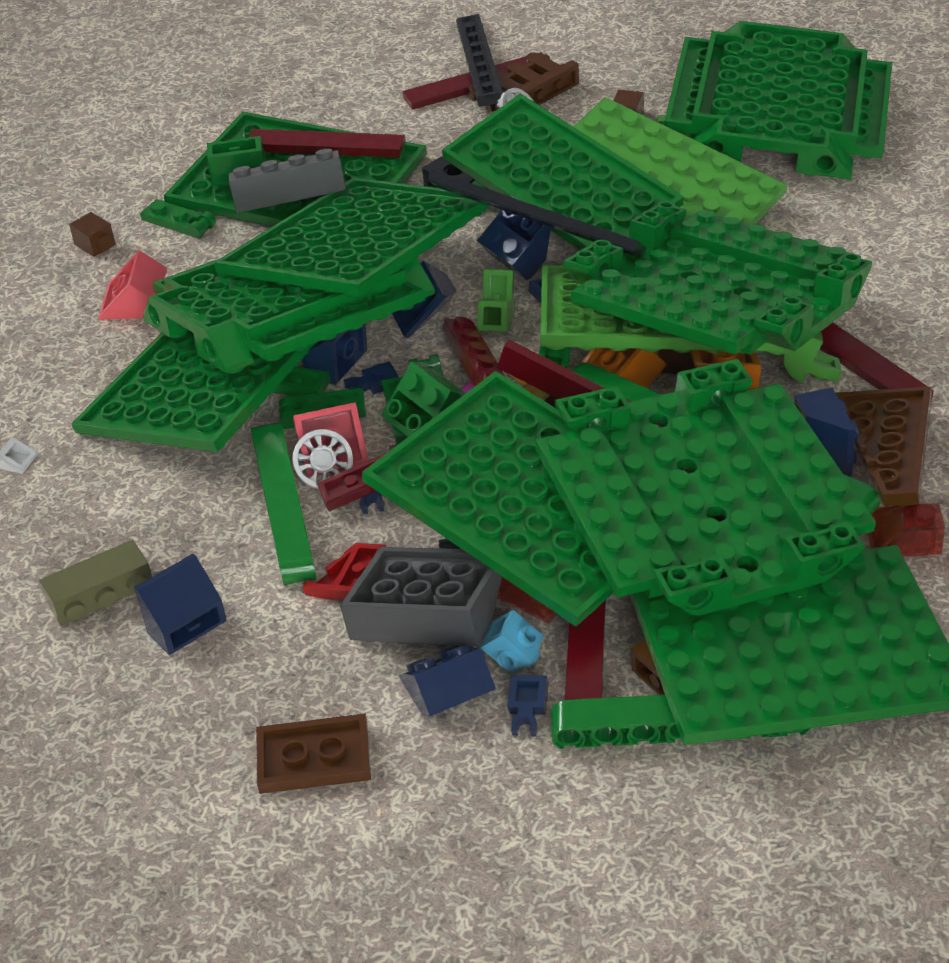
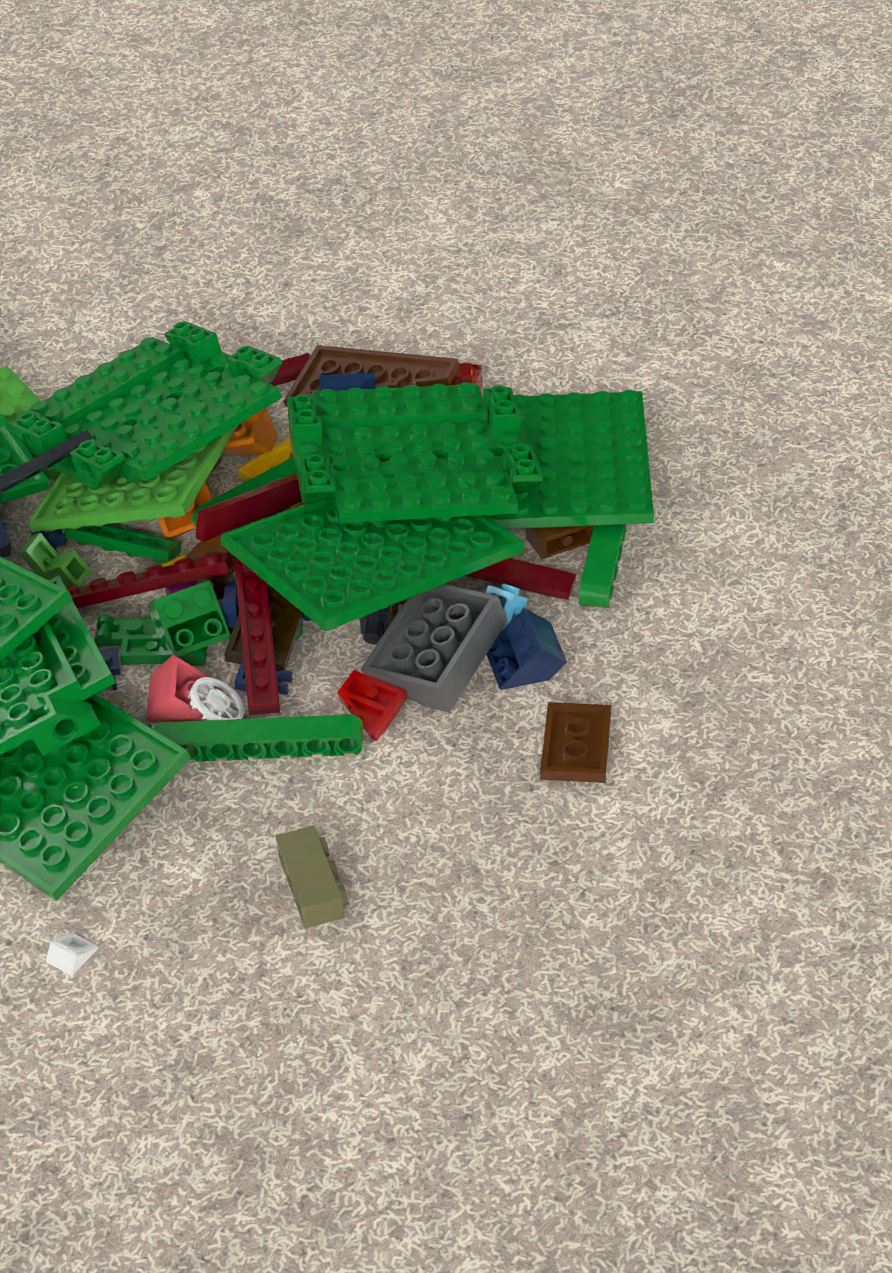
camera: 80 degrees left, 0 degrees up
dark blue slope [134,554,227,655] -> none
green plate [279,388,366,429] -> none
dark blue plate [507,675,549,737] -> none

